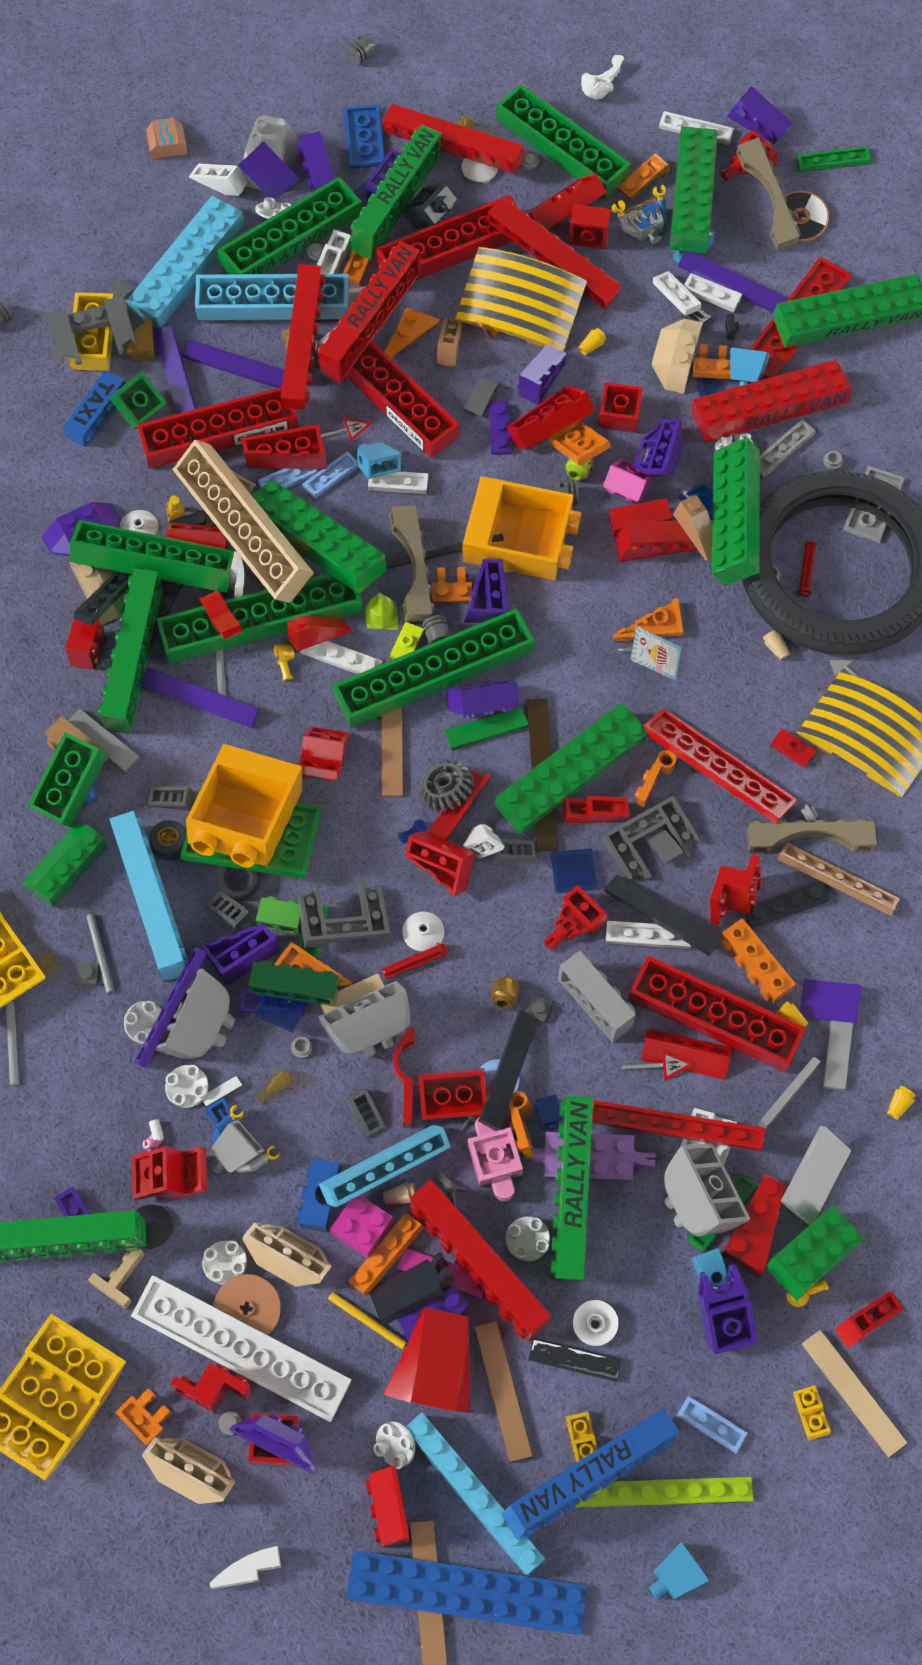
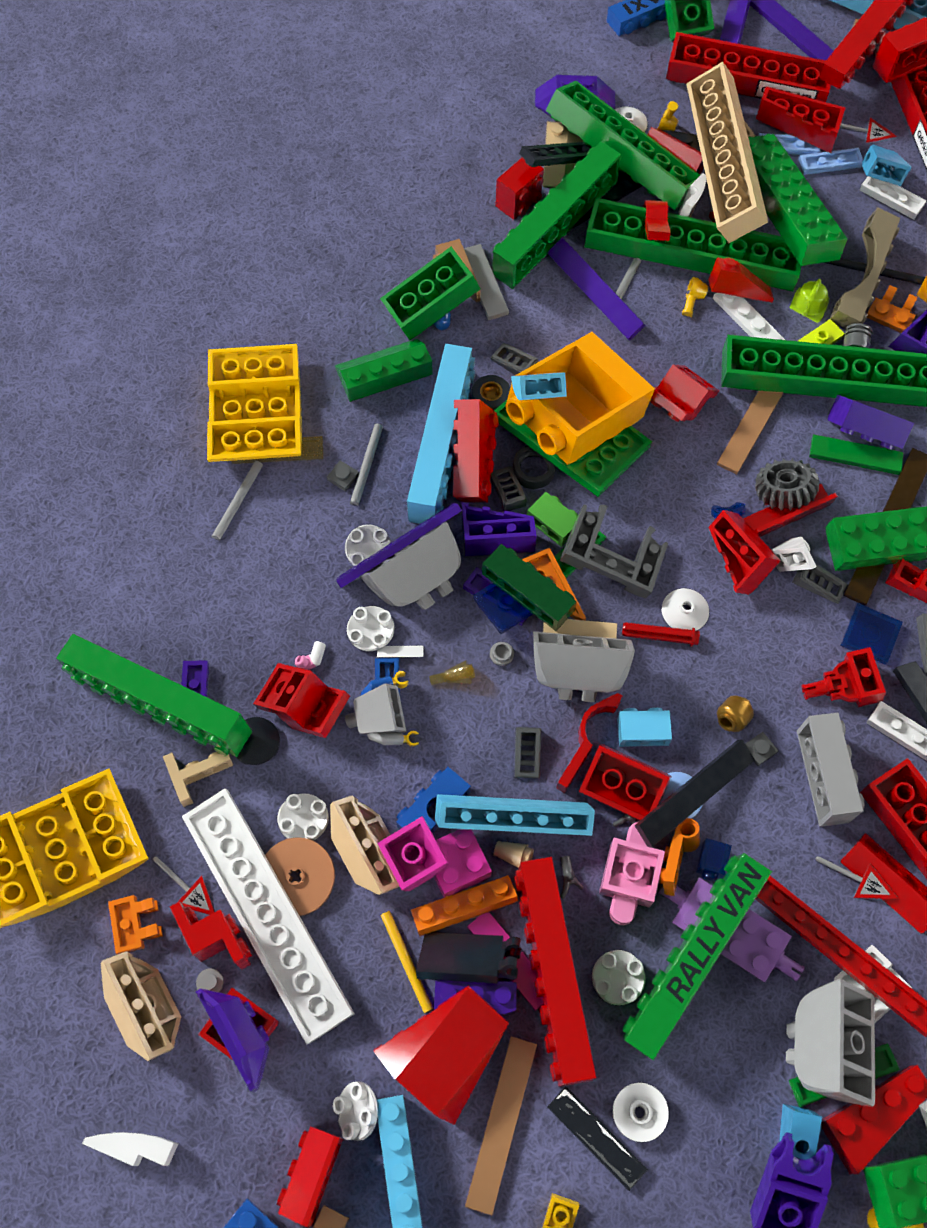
camera: 30 degrees right, 0 degrees up
none -> piece [153,857,214,915]
none -> dark pink slope [377,816,448,891]
none -> wedge [453,399,499,503]
none -> medium azure brick [511,372,567,400]
none -> medium azure brick [617,708,672,747]

